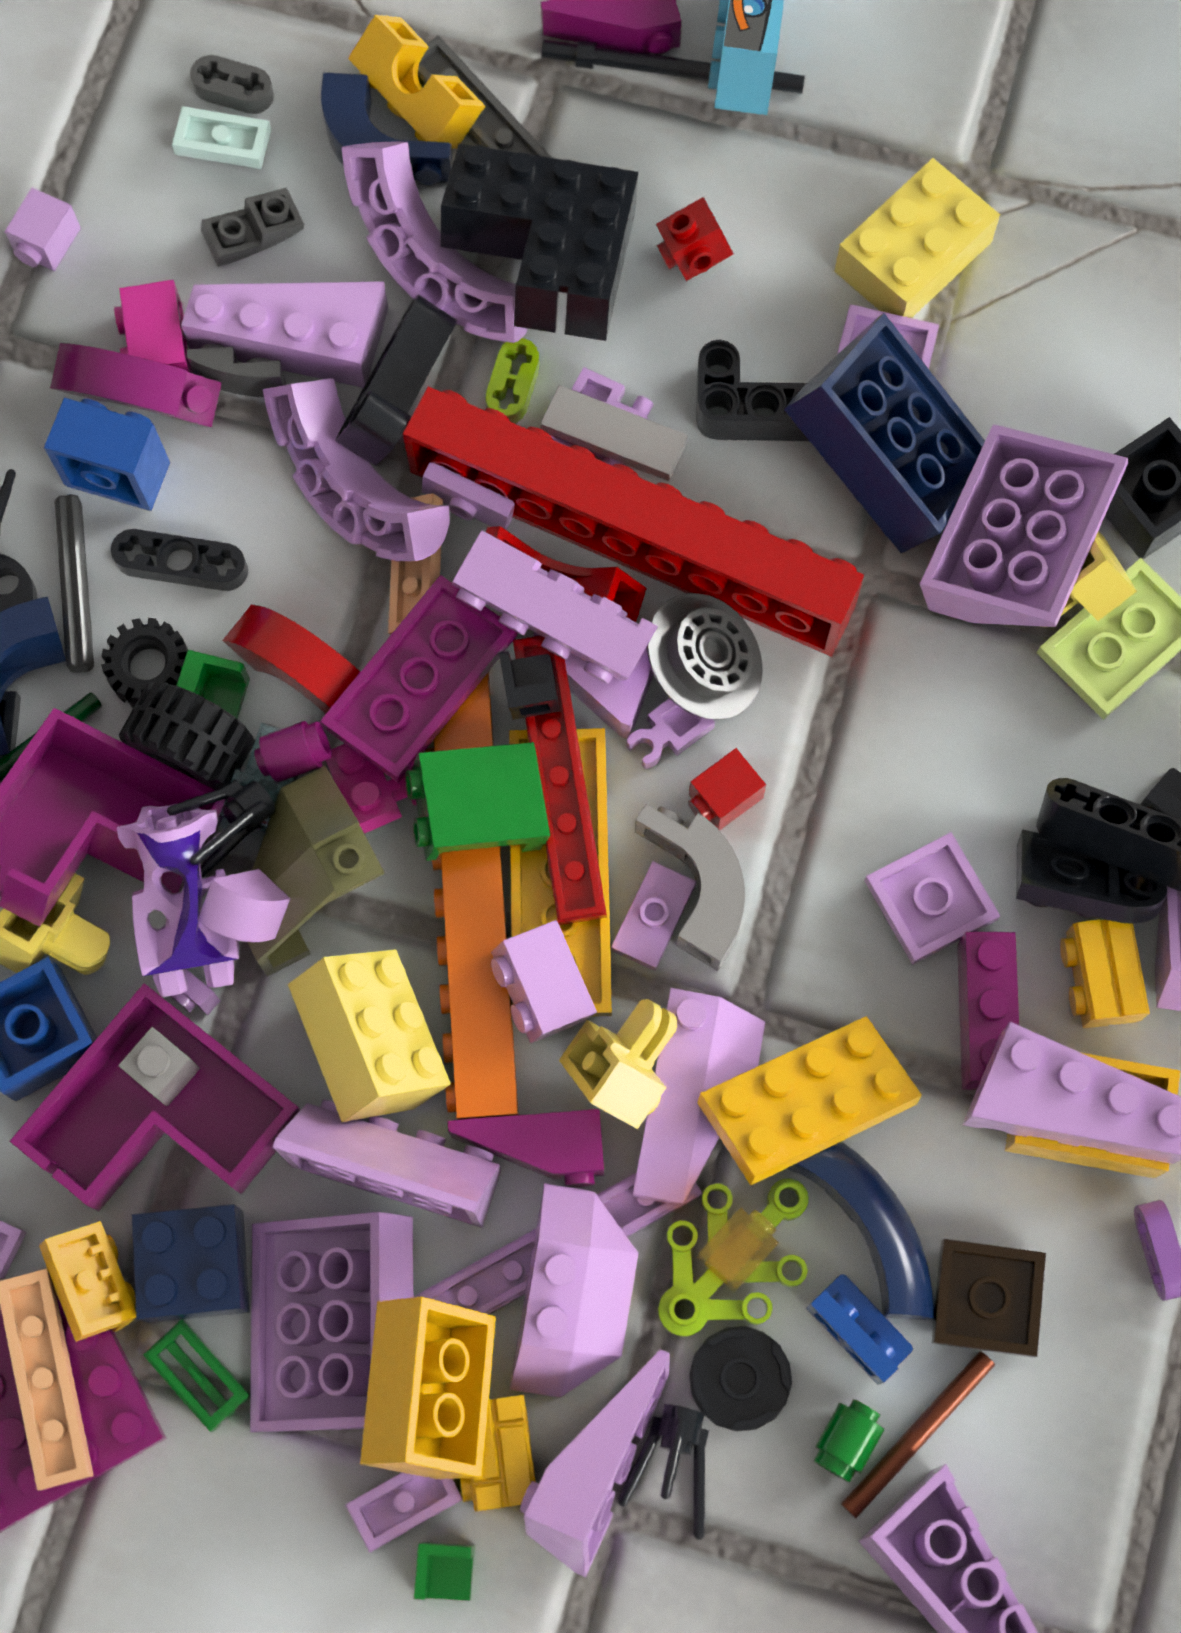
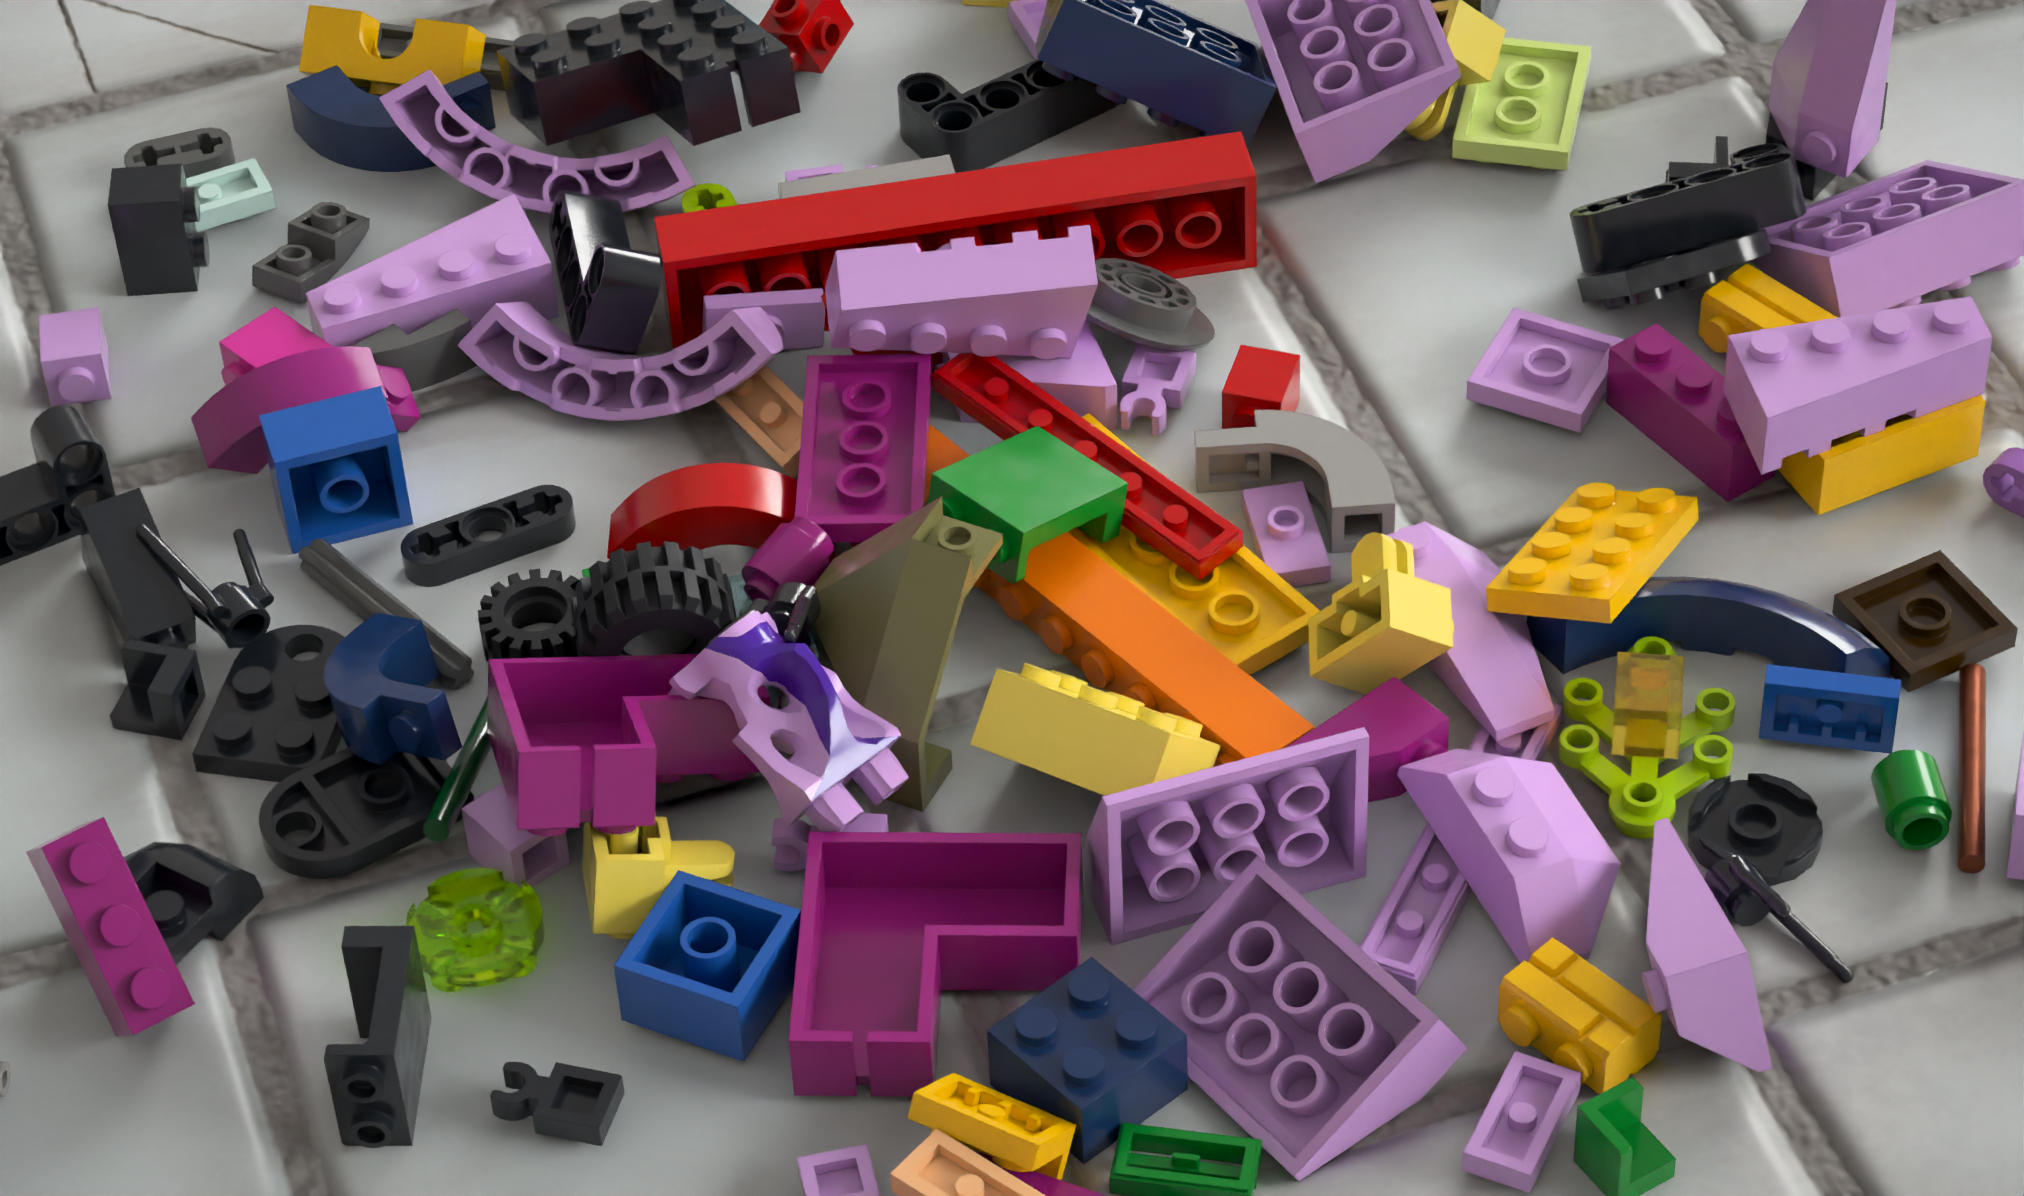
camera: 35 degrees left, 30 degrees down
light grey brick [118,1027,200,1107] -> none
lavender brick [198,869,290,942] -> none
yellow brick [360,1297,496,1479] -> none
lavender brick [491,920,597,1044] -> none
black panel [499,651,560,720] -> none
none -> black brick [108,163,210,296]

